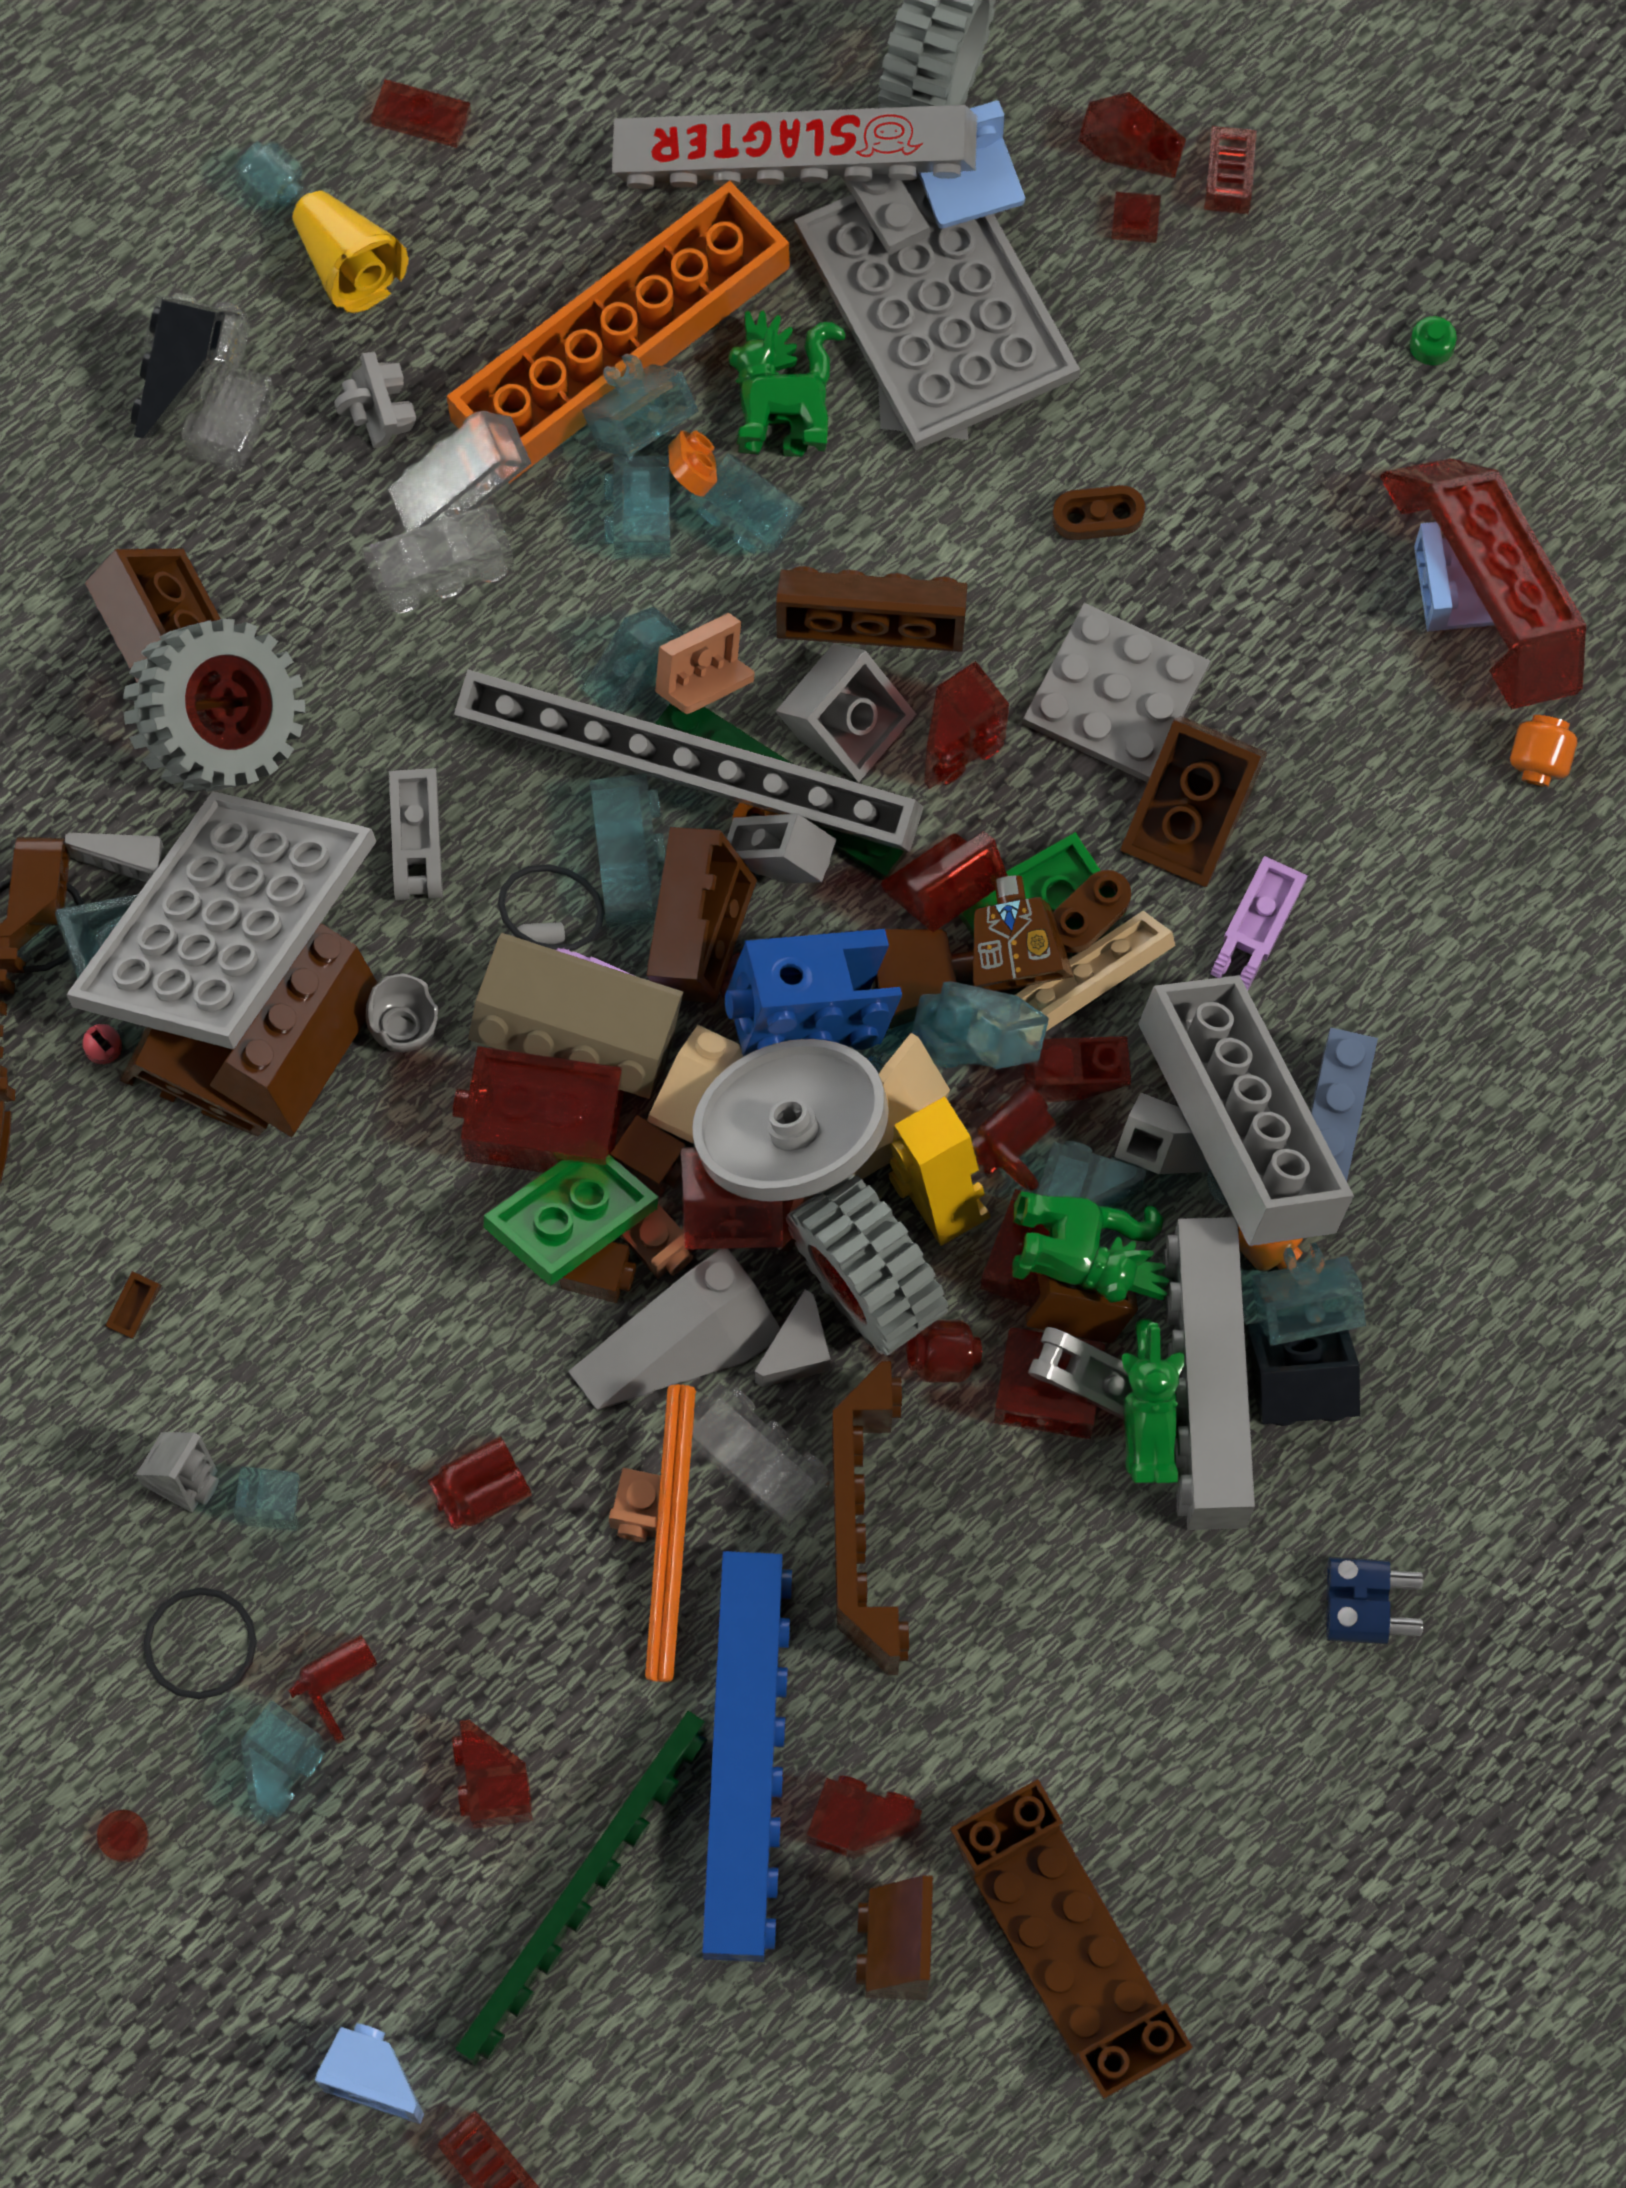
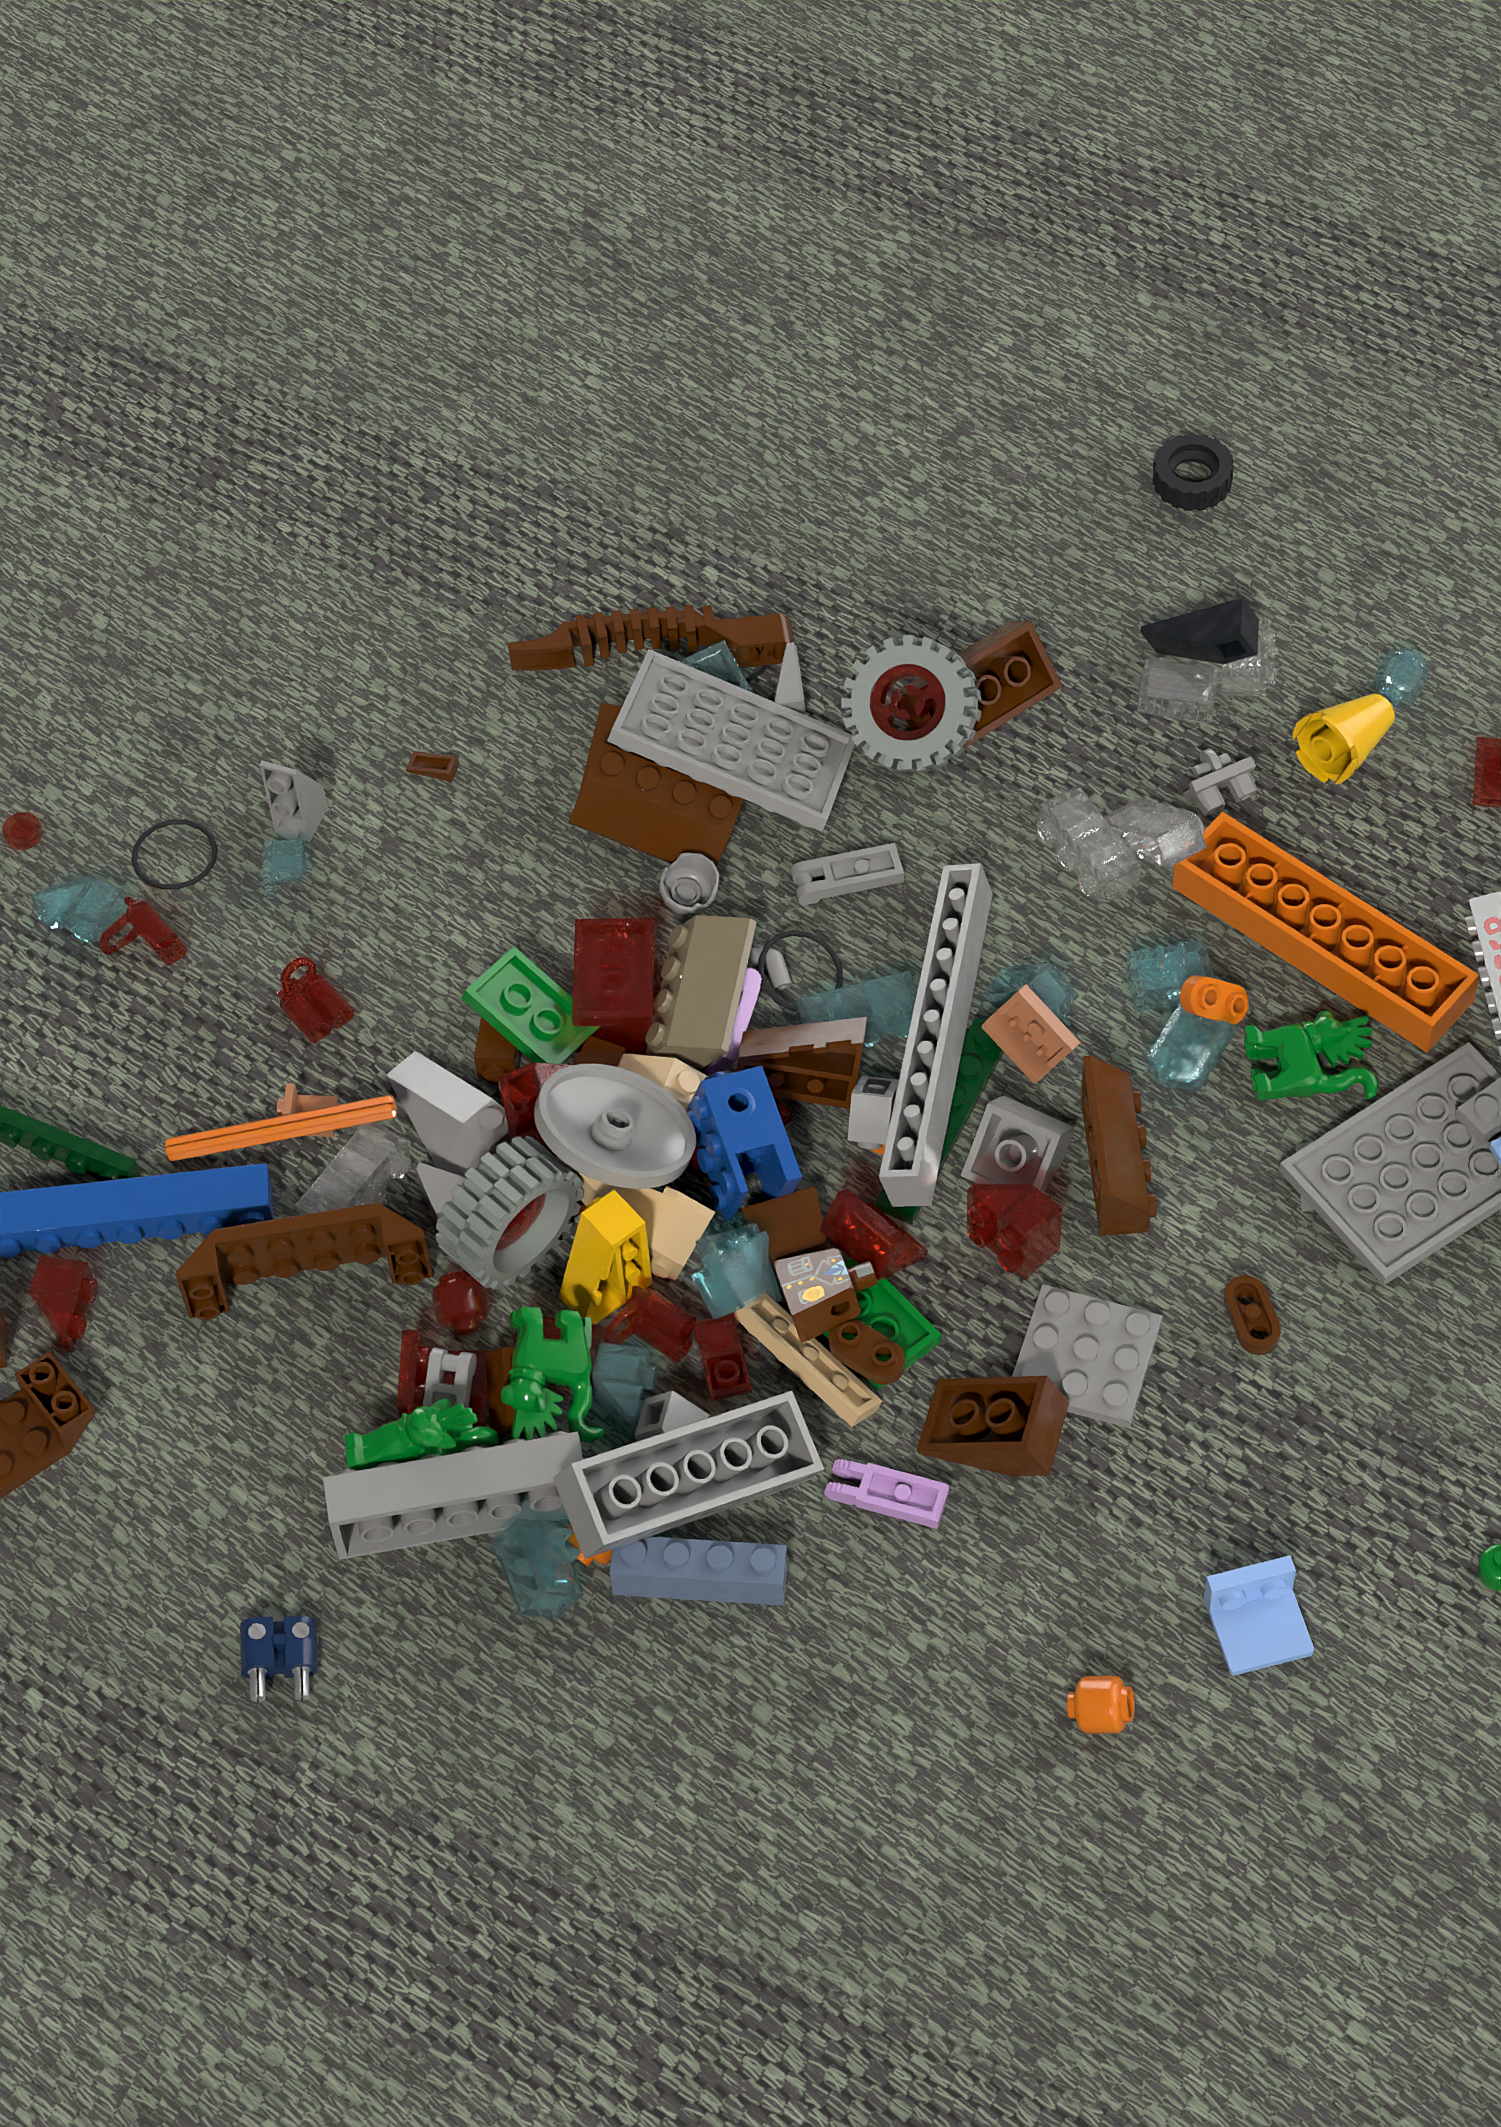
camera: 85 degrees right, 15 degrees down
clear red slope [452,1720,534,1829] -> none
clear light blue brick [582,354,698,458] -> none
black slope [1247,1316,1360,1426] -> none
clear red slope [1380,458,1586,710] -> none

